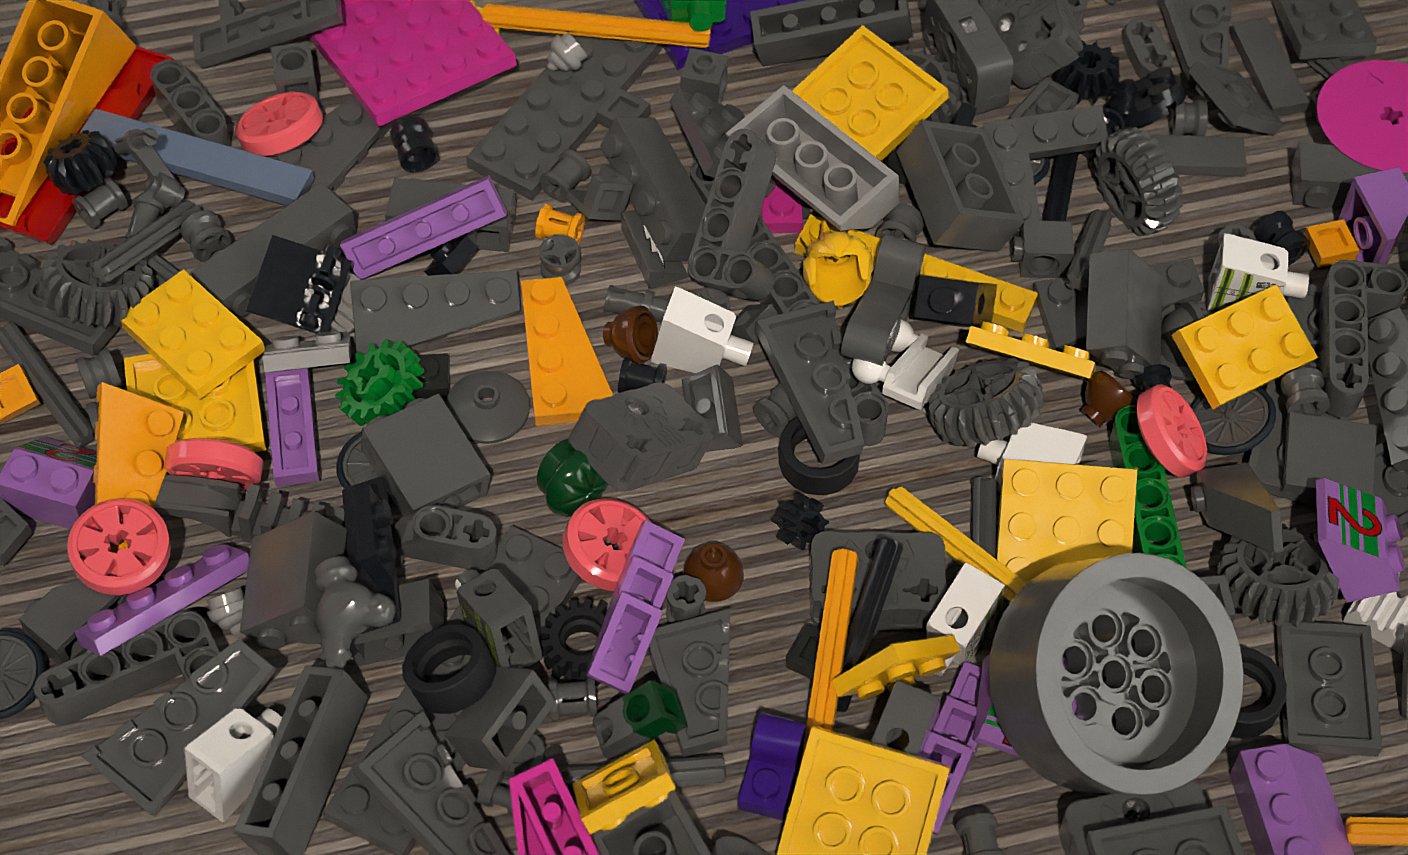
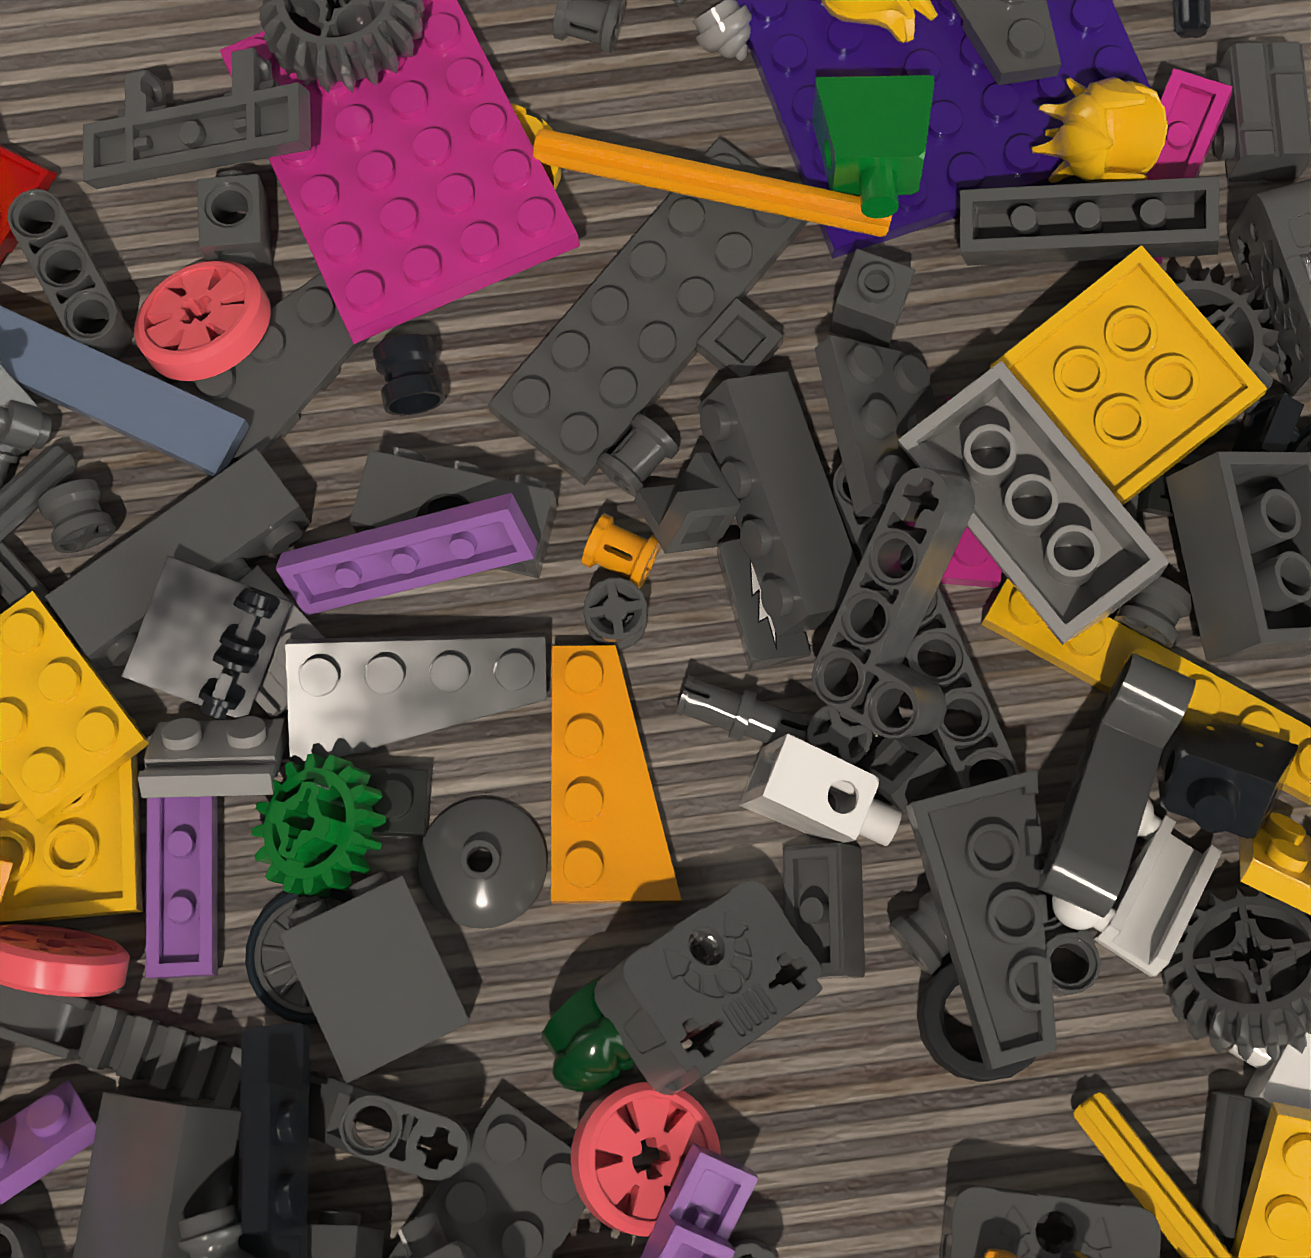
camera: 10 degrees right, 20 degrees up
light grey plate [207,587,244,636] -> none
black plate [424,236,477,276] -> none
light grey plate [547,32,588,71] -> none
reddish brown brick [603,305,658,364] -> none
black bush [618,357,667,393] -> none
reddish brown brick [682,543,744,602] -> none
black gear [771,492,829,550] -> none
yellow hair [801,220,874,310] -> none

